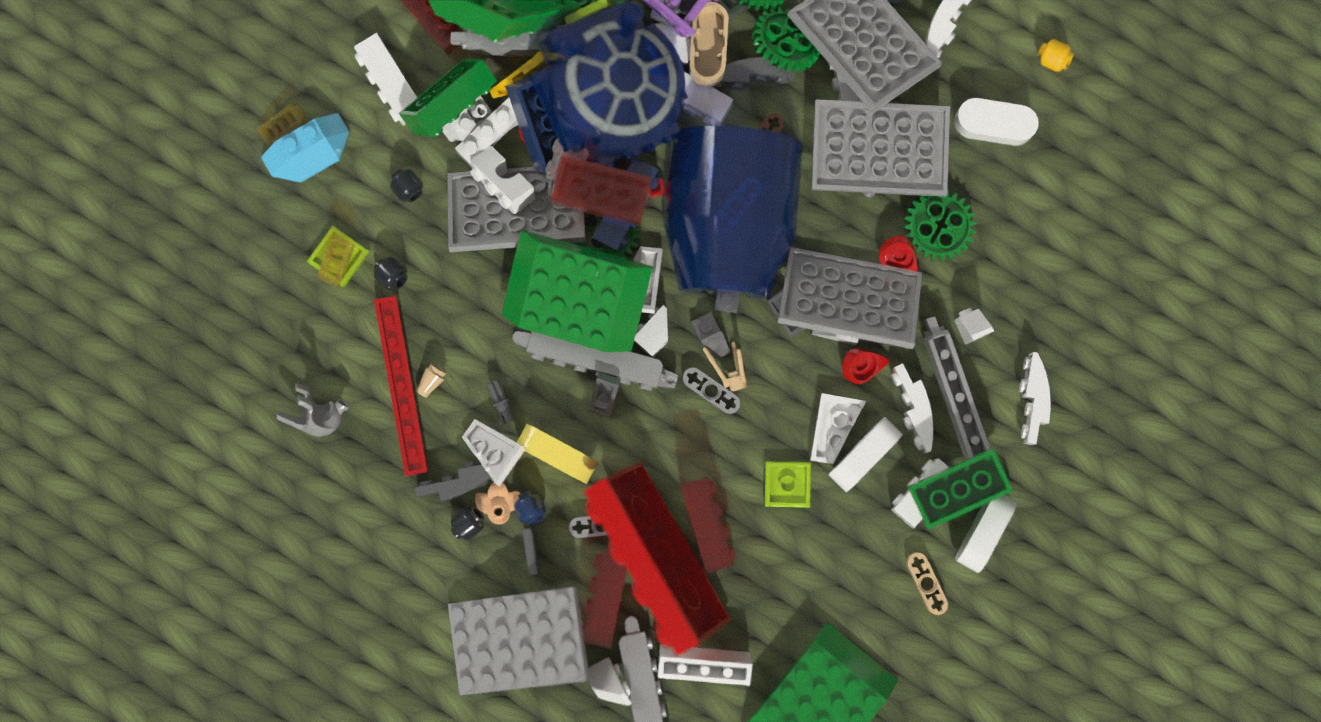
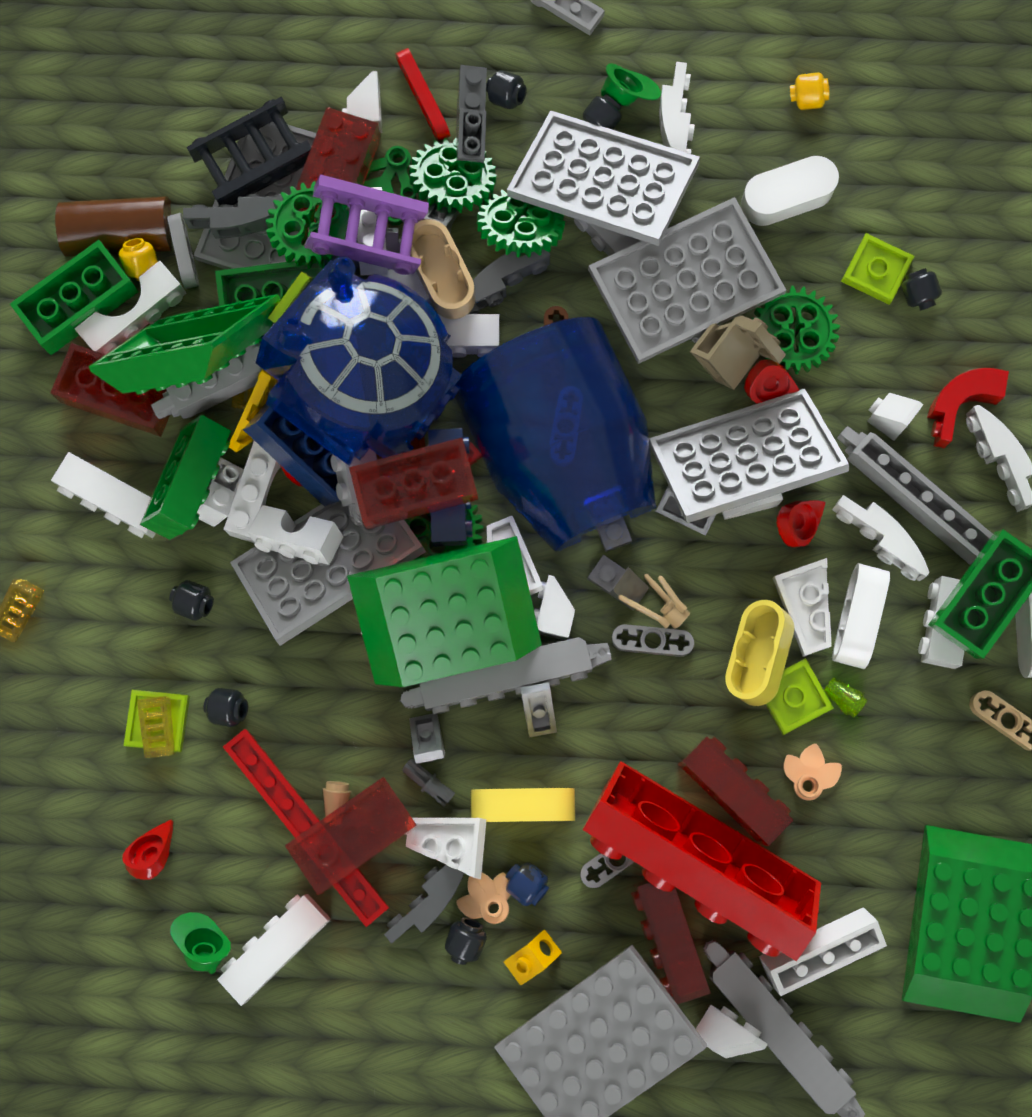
camera: 25 degrees left, 5 degrees down
medium azure wedge [261,113,350,183] -> none
light grey piece [276,383,349,437] -> none
dark grey tile [522,528,539,575] -> none
none -> red piece [122,819,173,880]
none -> green piece [170,912,231,974]
none -> white brick [217,894,331,1006]
none -> clear red brick [285,777,417,896]
none -> flat silver slope [409,714,445,764]
none -> yellow bracket [504,930,562,985]
none -> dark tan piece [690,316,786,390]
none -> light yellow plant [725,600,794,706]
none -> light nougat plate [784,744,842,801]
none -> clear neon green cone [824,677,868,718]
none -> lime tile [841,233,915,305]
none -> black head [901,268,942,311]
none -> red arch [927,368,1009,448]

